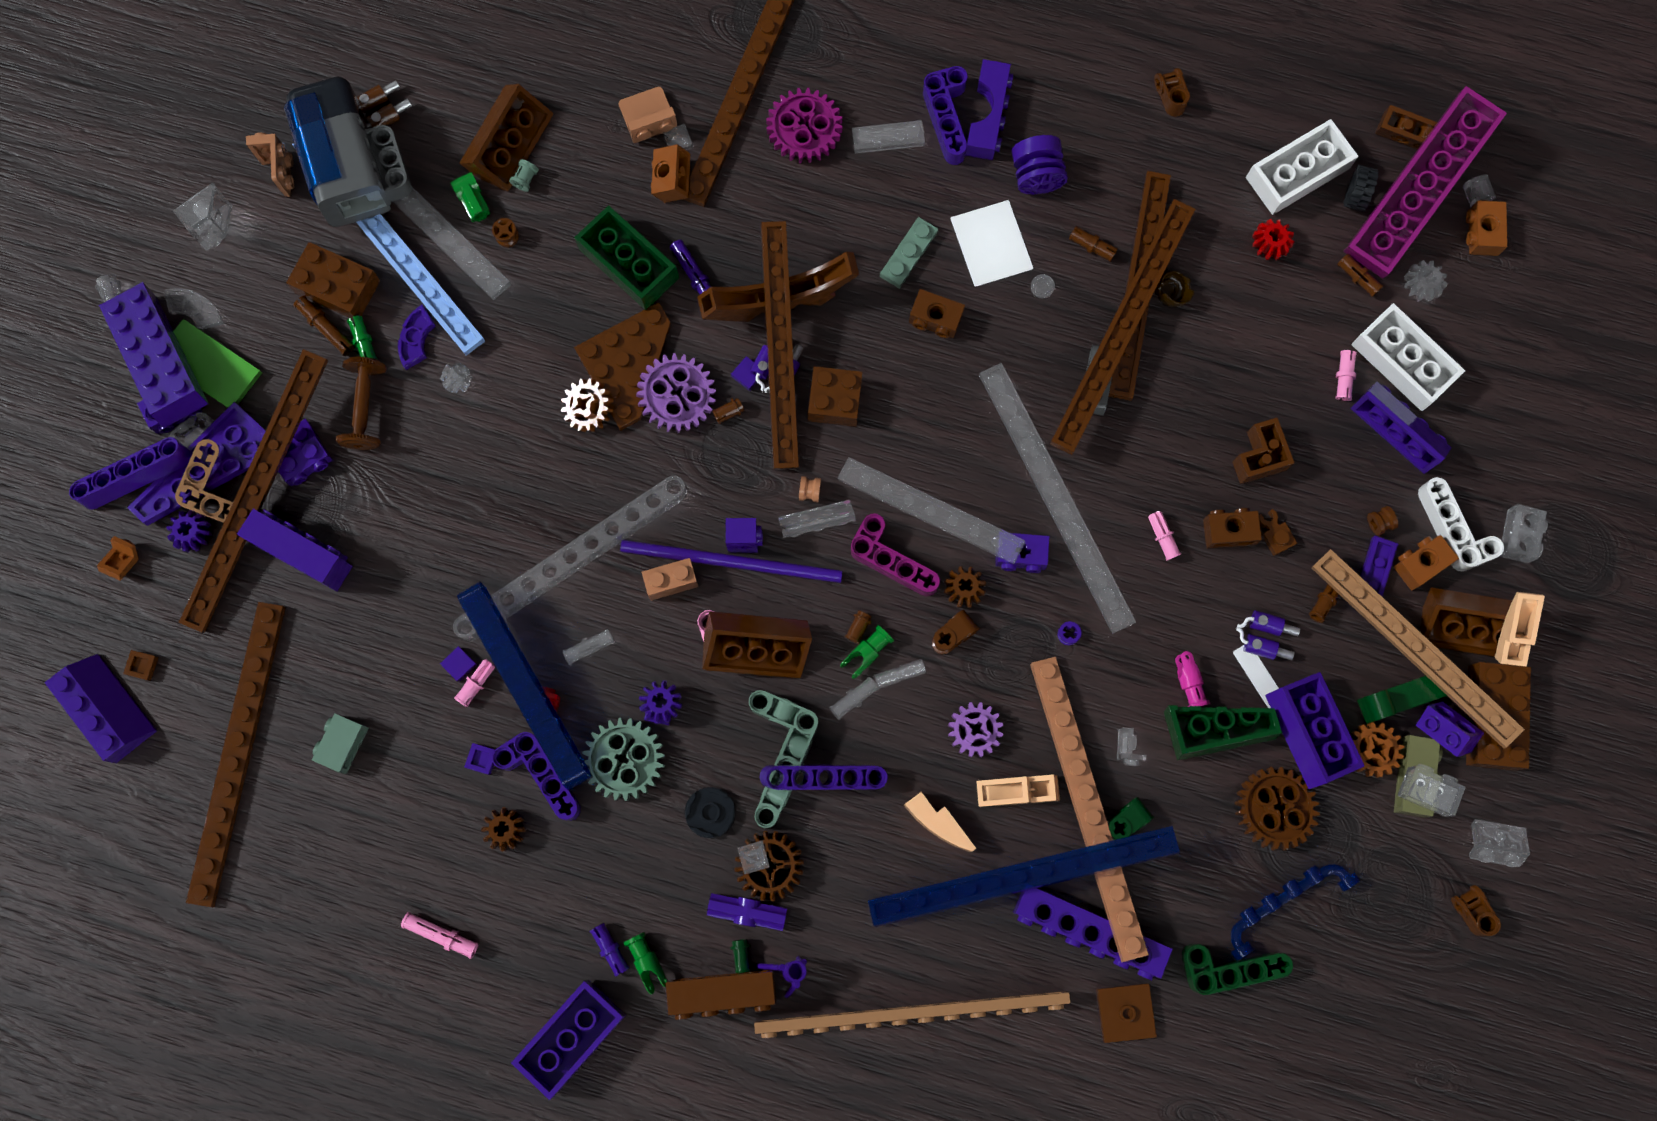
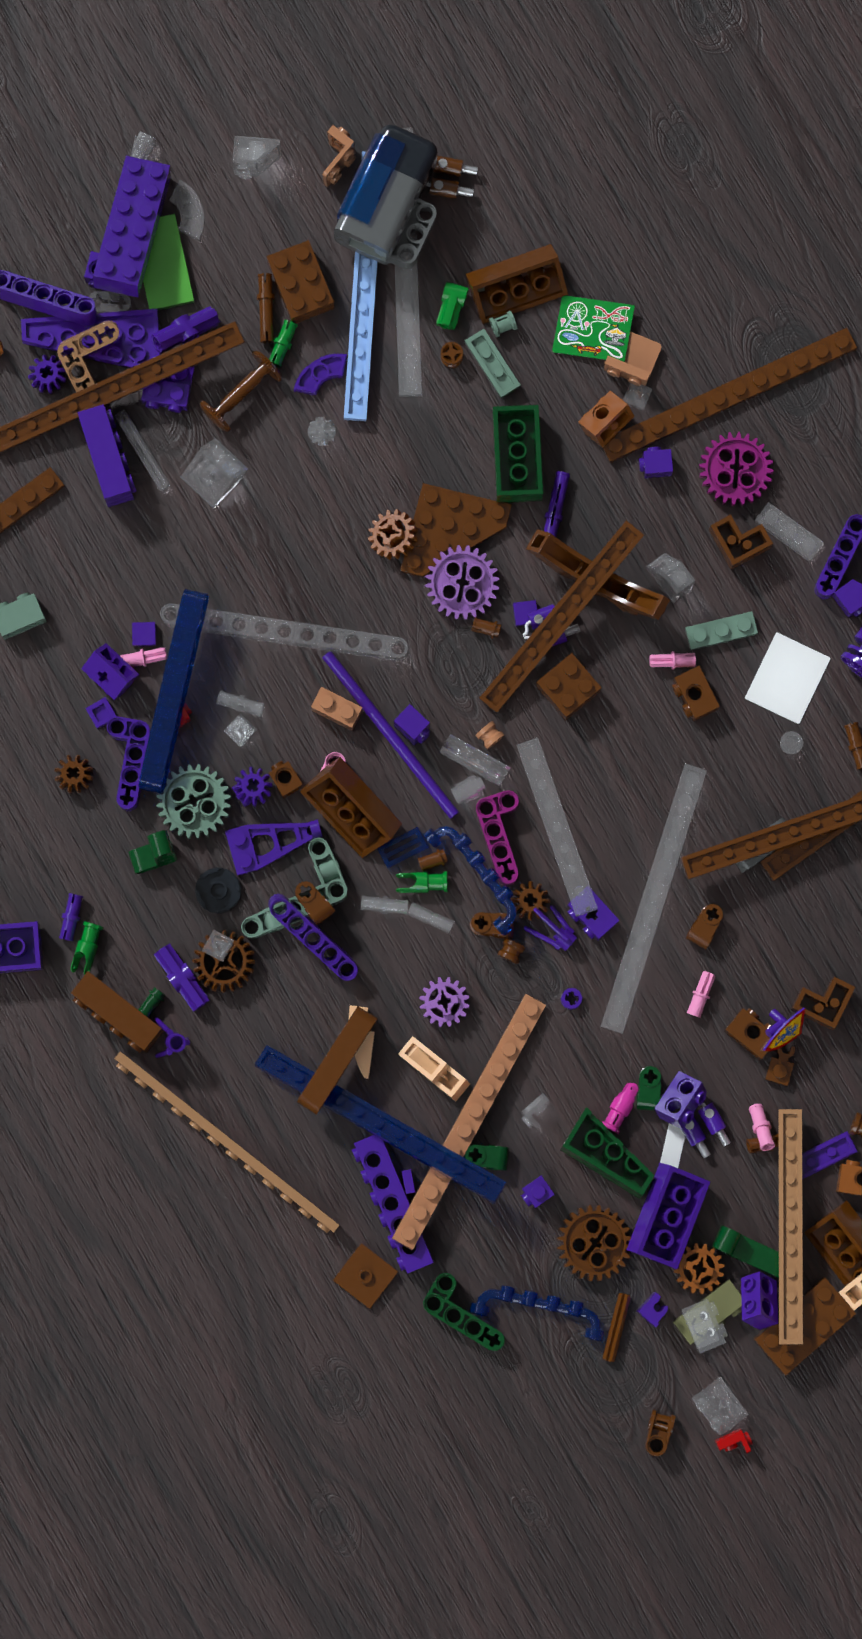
camera: 45 degrees right, 5 degrees up
none -> dark purple brick [81,643,139,700]
none -> clear axle [115,410,170,491]
none -> dark green beam [128,830,177,874]
none -> dark purple piece [151,306,220,353]
none -> clear slope [181,438,248,508]
none -> clear tile [224,714,257,747]
none -> dark purple plate [225,819,323,876]
none -> reddish brown brick [269,761,303,799]
none -> reddish brown piece [295,881,335,926]
none -> reddish brown beam [297,1006,378,1115]
none -> clear blue tile [377,827,428,869]
none -> dark purple tile [402,1169,415,1194]
none -> clear blue bar [424,826,516,936]
none -> clear brick [450,774,486,805]
none -> sand green plate [465,329,521,399]
none -> reddish brown wheel [497,938,526,964]
none -> dark purple brick [521,1176,555,1208]
none -> dark purple plant [524,905,577,951]
none -> green sticker [552,295,635,362]
none -> reddish brown axle [603,1293,631,1362]
none -> dark green piece [637,1066,661,1111]
none -> dark purple hinge [637,1292,668,1327]
none -> dark purple brick [639,447,673,478]
none -> clear slope [646,553,695,603]
none -> bright pink axle [649,651,696,670]
none -> dark purple brick [655,1071,707,1130]
none -> reddish brown piece [685,904,723,950]
none -> reddish brown brick [709,515,773,570]
none -> red bracket [714,1428,753,1453]
none -> bright pink pin [749,1104,775,1151]
none -> shield [763,1007,805,1051]

